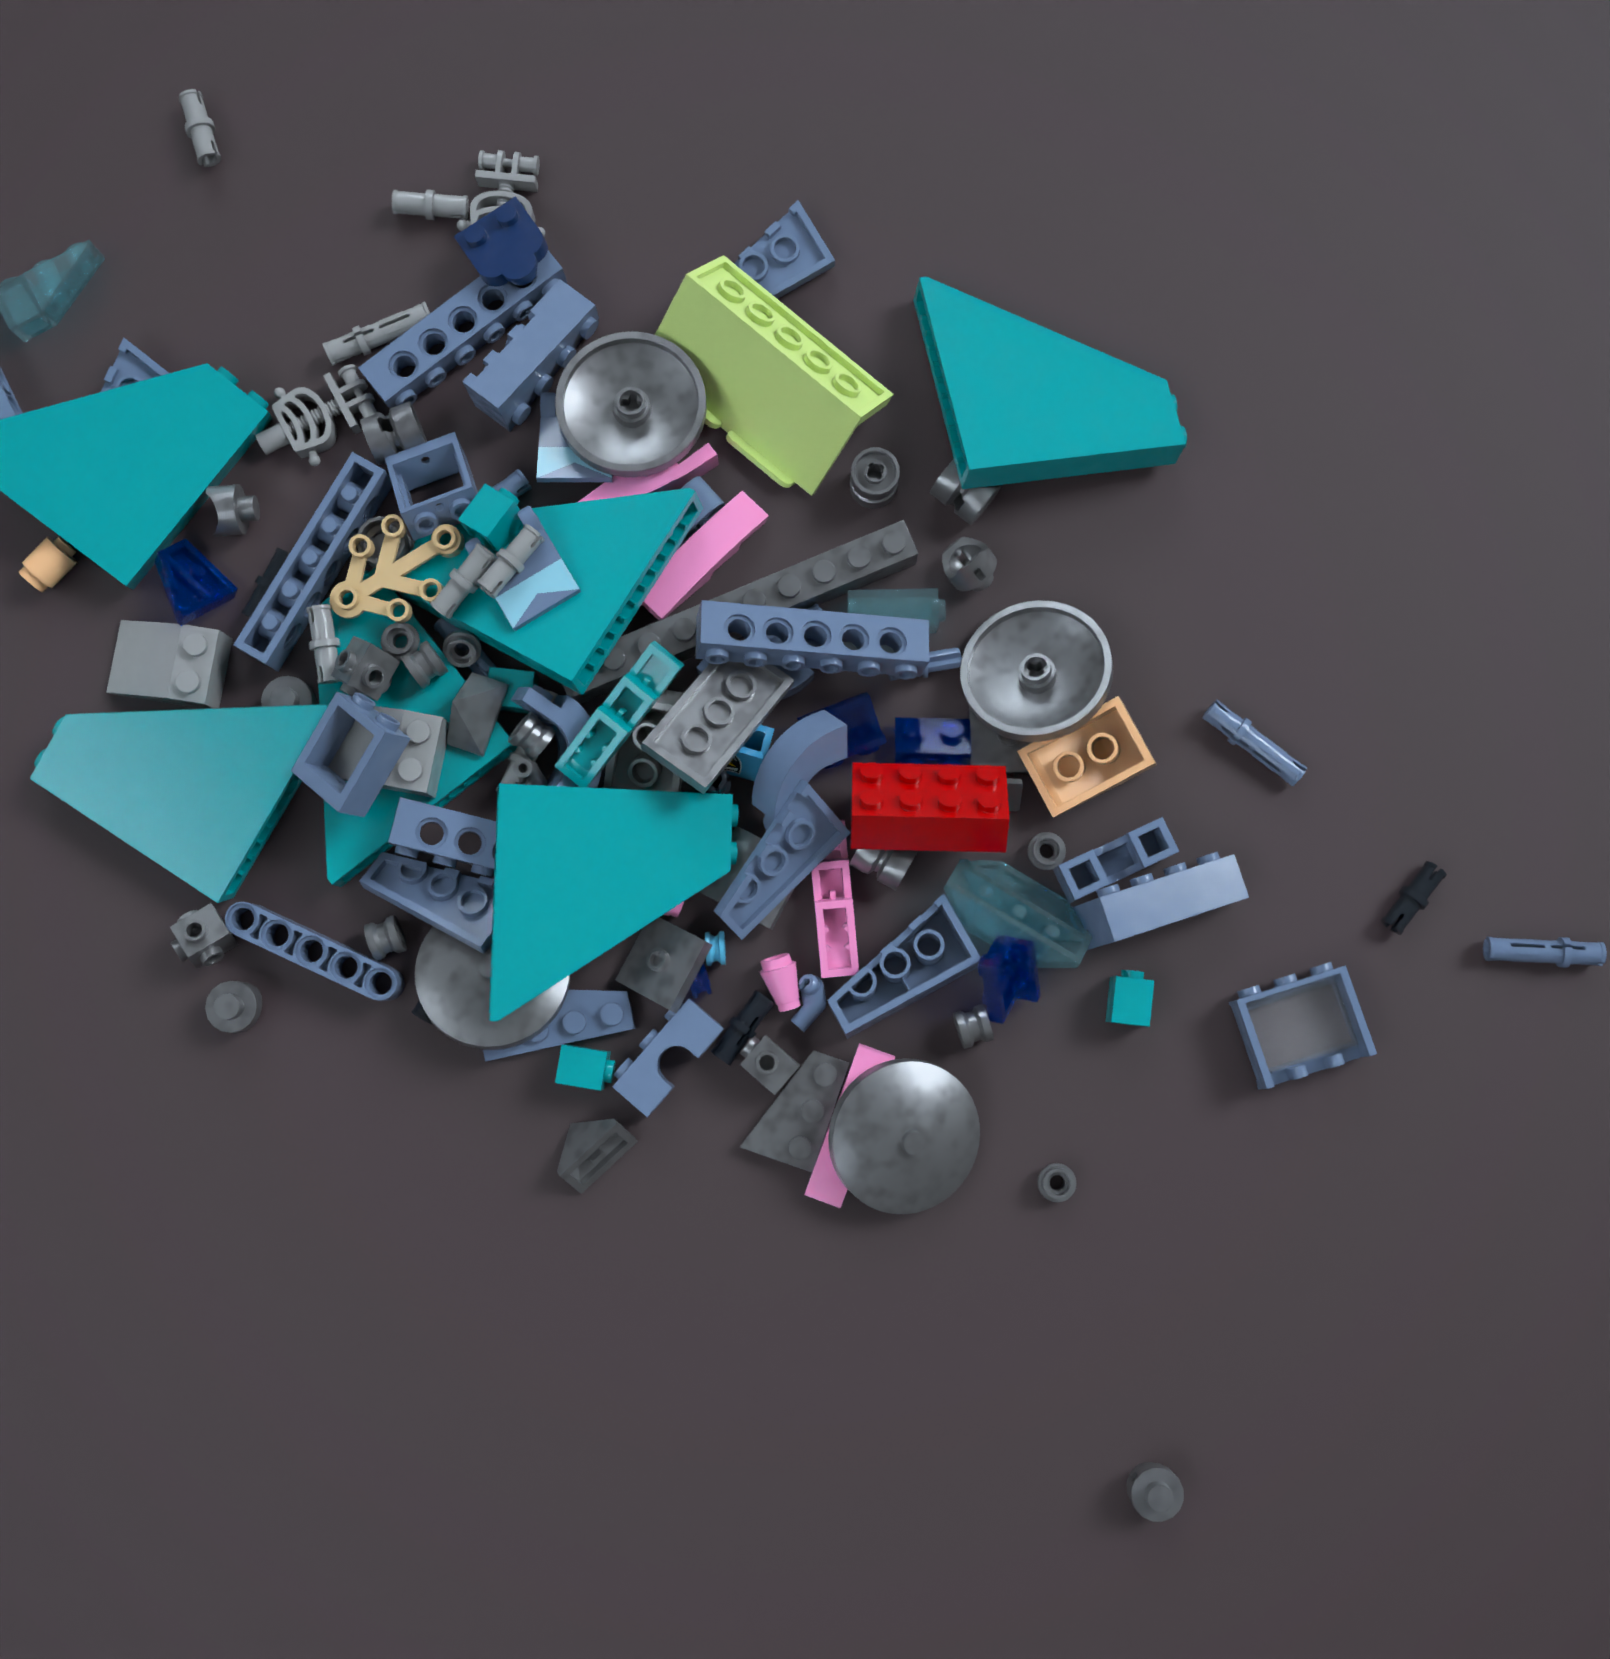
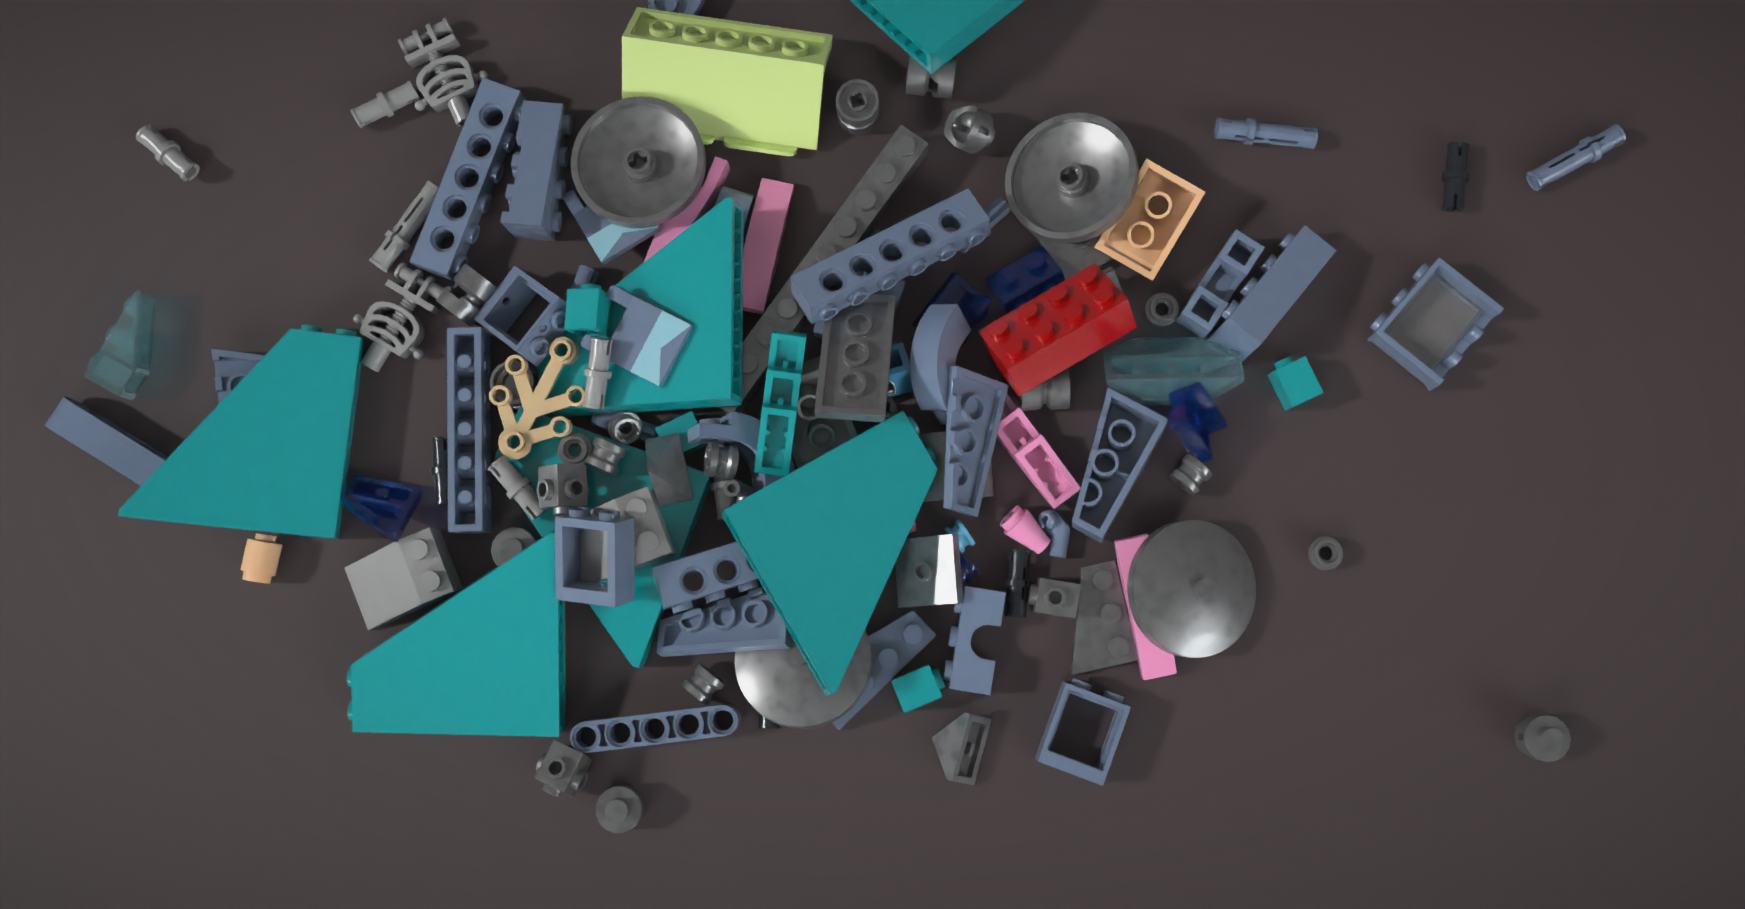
camera: 25 degrees left, 0 degrees up
flat silver piece [206,484,260,537] -> none
dark blue plate [454,196,548,287] -> none
light grey pin [476,524,545,599] -> none
clear light blue brick [847,588,946,633] -> none
none -> sand blue window [1035,678,1131,786]

